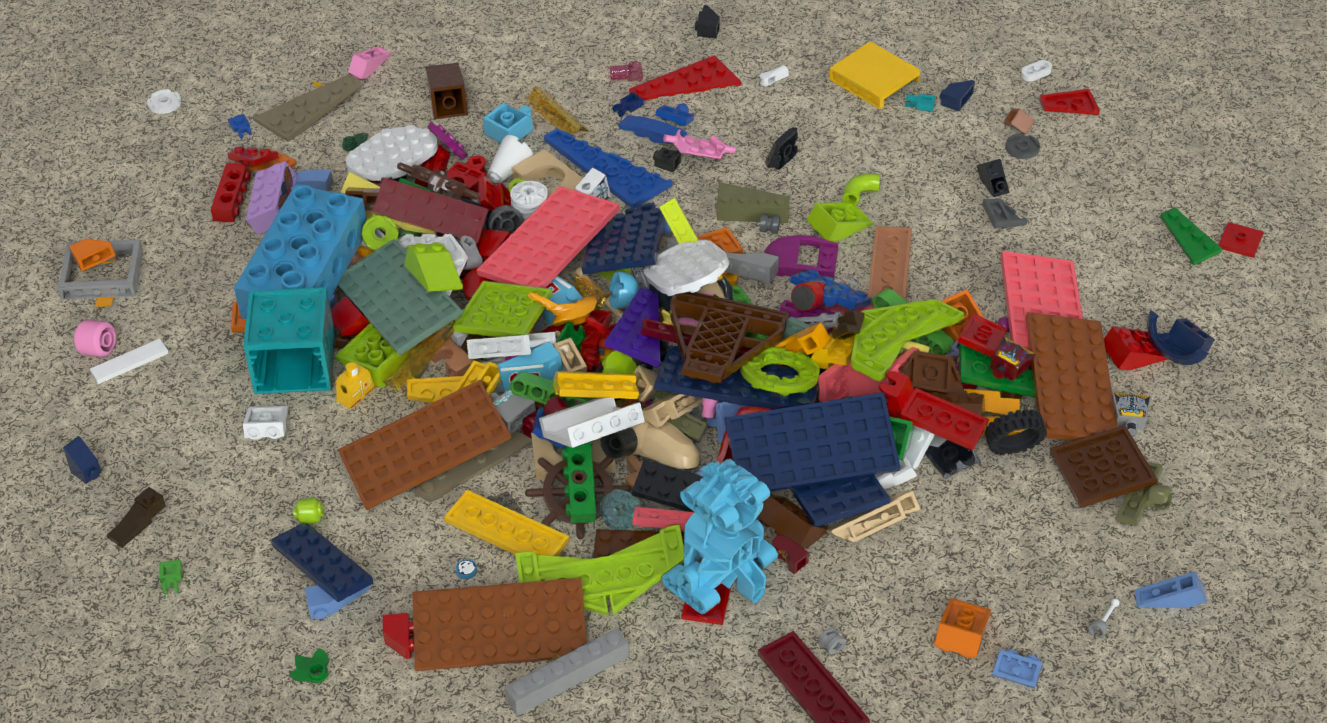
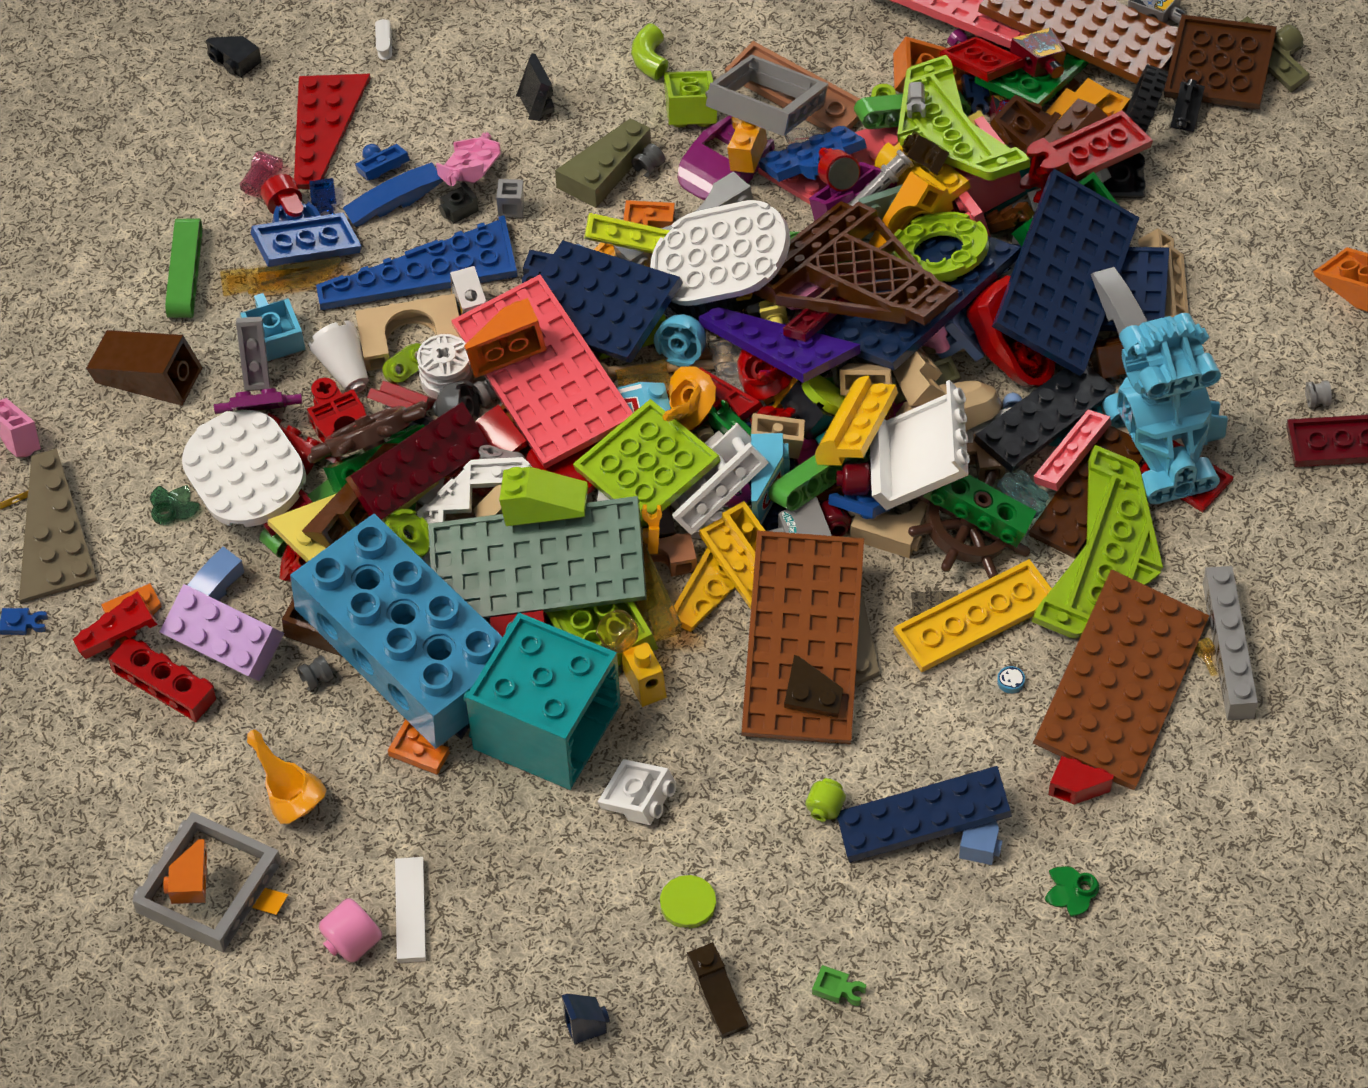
camera: 60 degrees left, 10 degrees up
none -> bright green beam [165,218,202,318]
none -> light grey plate [236,317,270,390]
none -> light orange hat [247,729,327,824]
none -> blue plate [250,174,361,267]
none -> orange slope [464,298,547,378]
none -> light grey brick [496,179,524,218]
none -> clear yellow hair [596,610,639,653]
none -> light orange plate [642,504,662,554]
none -> lime tile [660,875,716,929]
none -> light grey window [705,54,828,136]
none -> light orange hinge [727,116,767,173]
none -> dark brown wing [784,655,843,717]
none -> light grey bar [907,82,926,118]
none -> light grey slope [1091,267,1147,334]
none -> black hinge [1170,79,1205,132]

